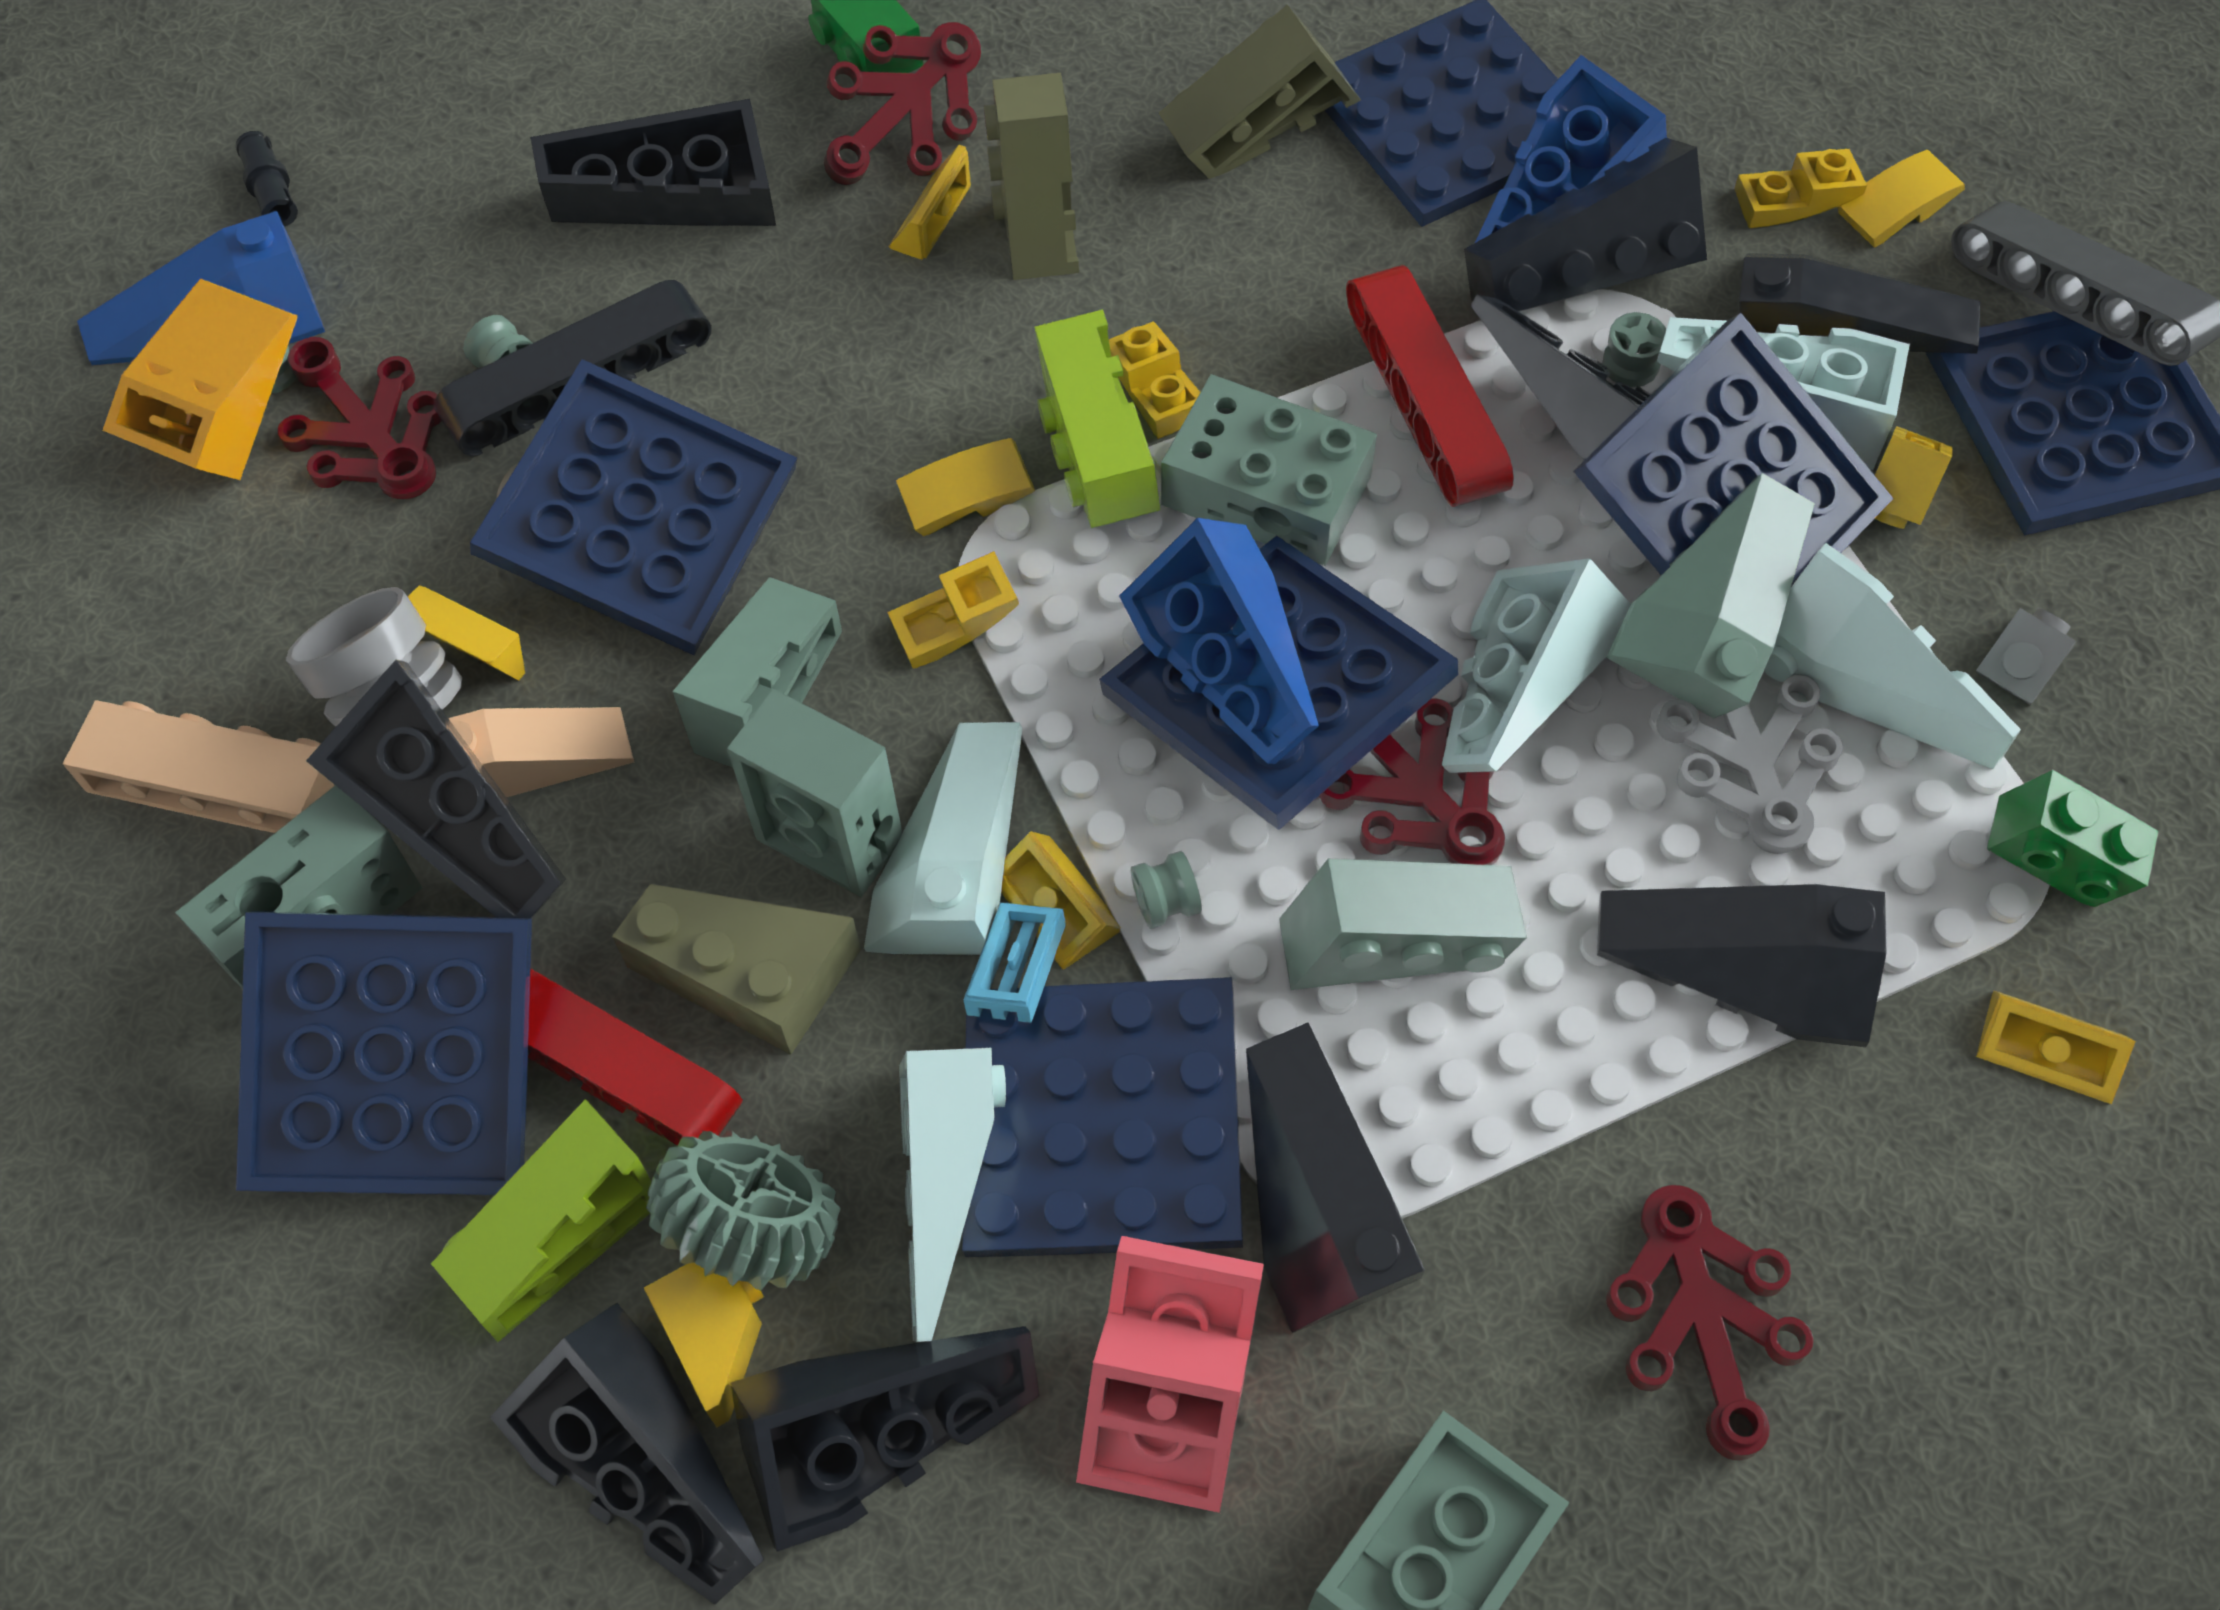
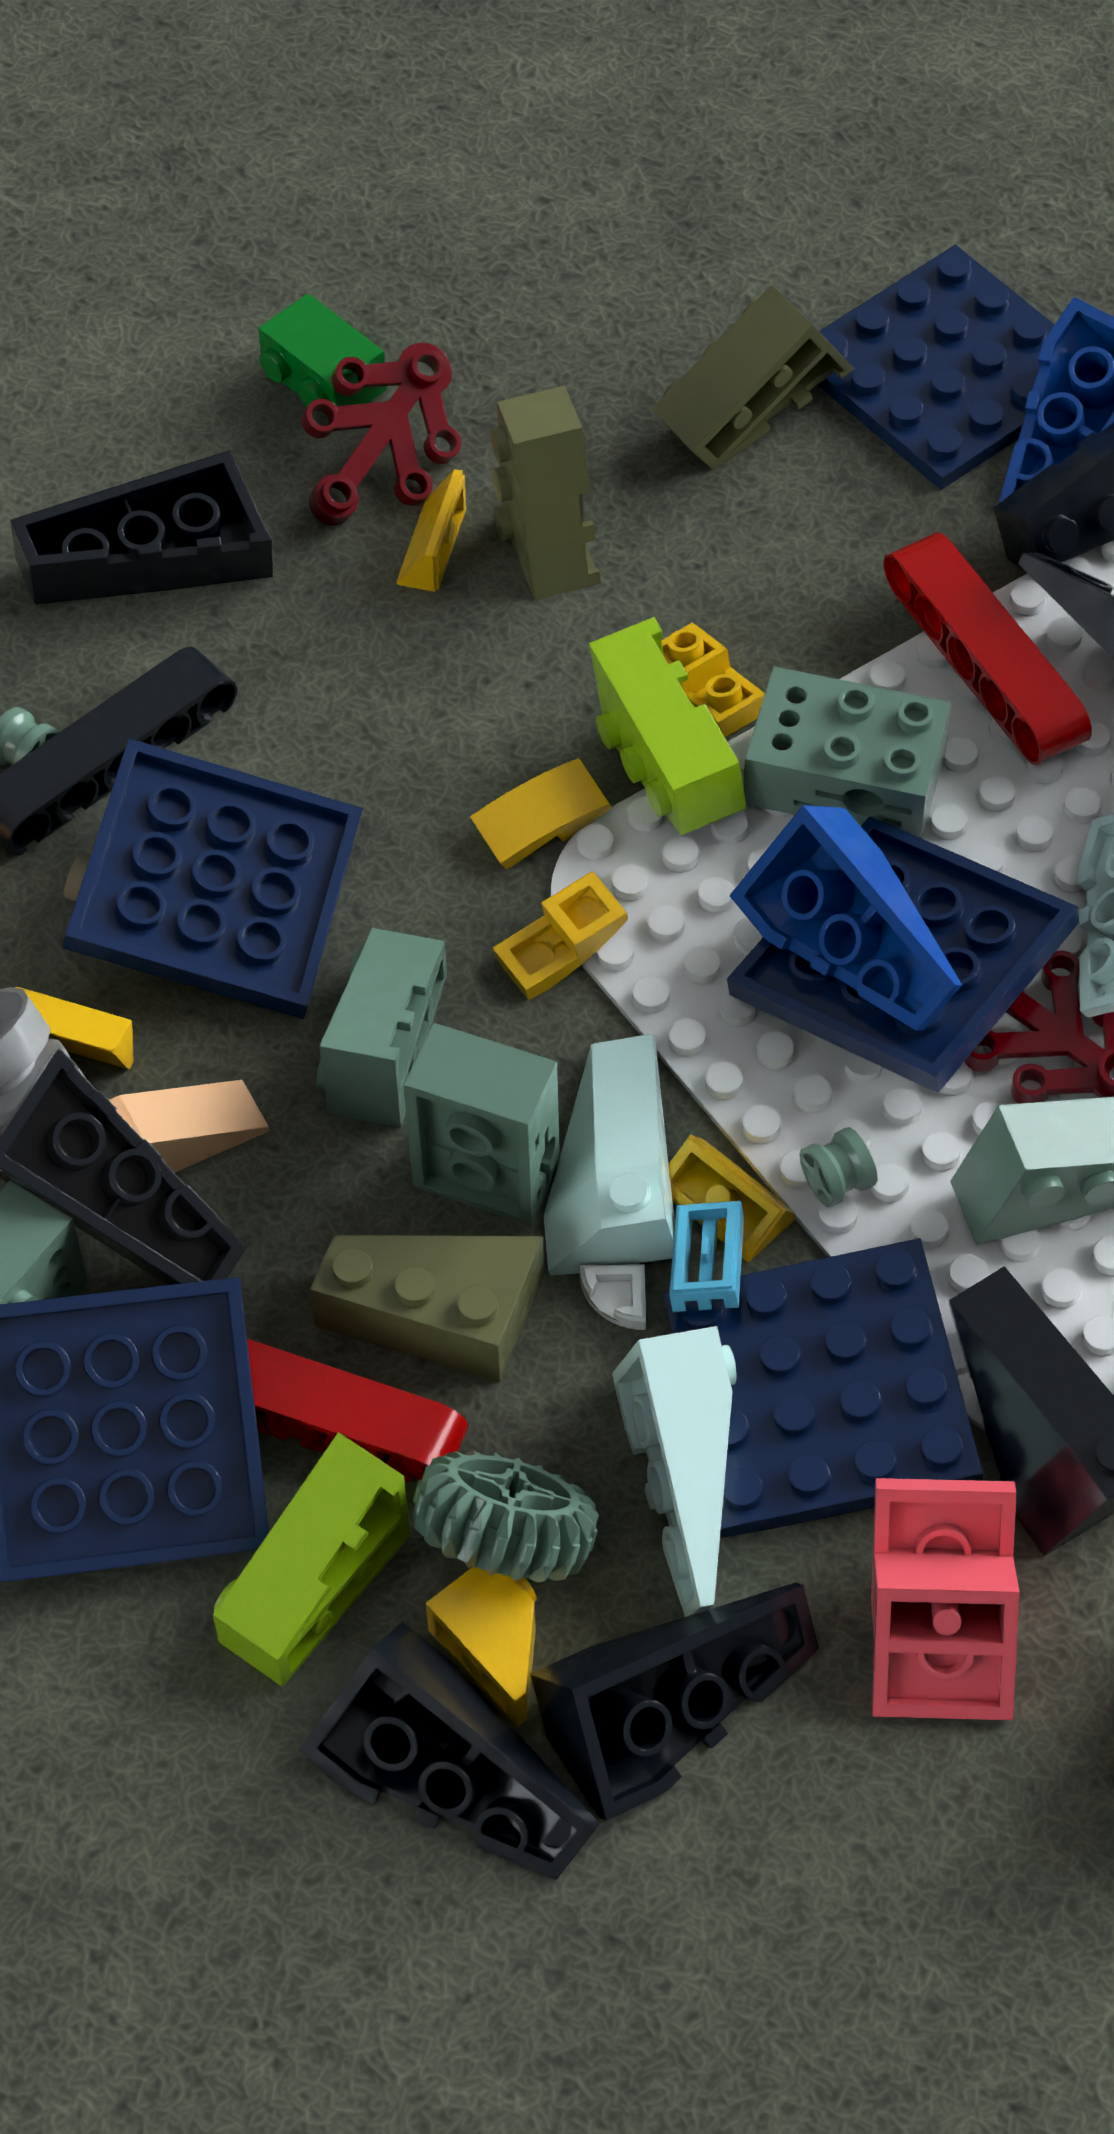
camera: 10 degrees left, 5 degrees down
none -> white tile [579,1264,646,1330]

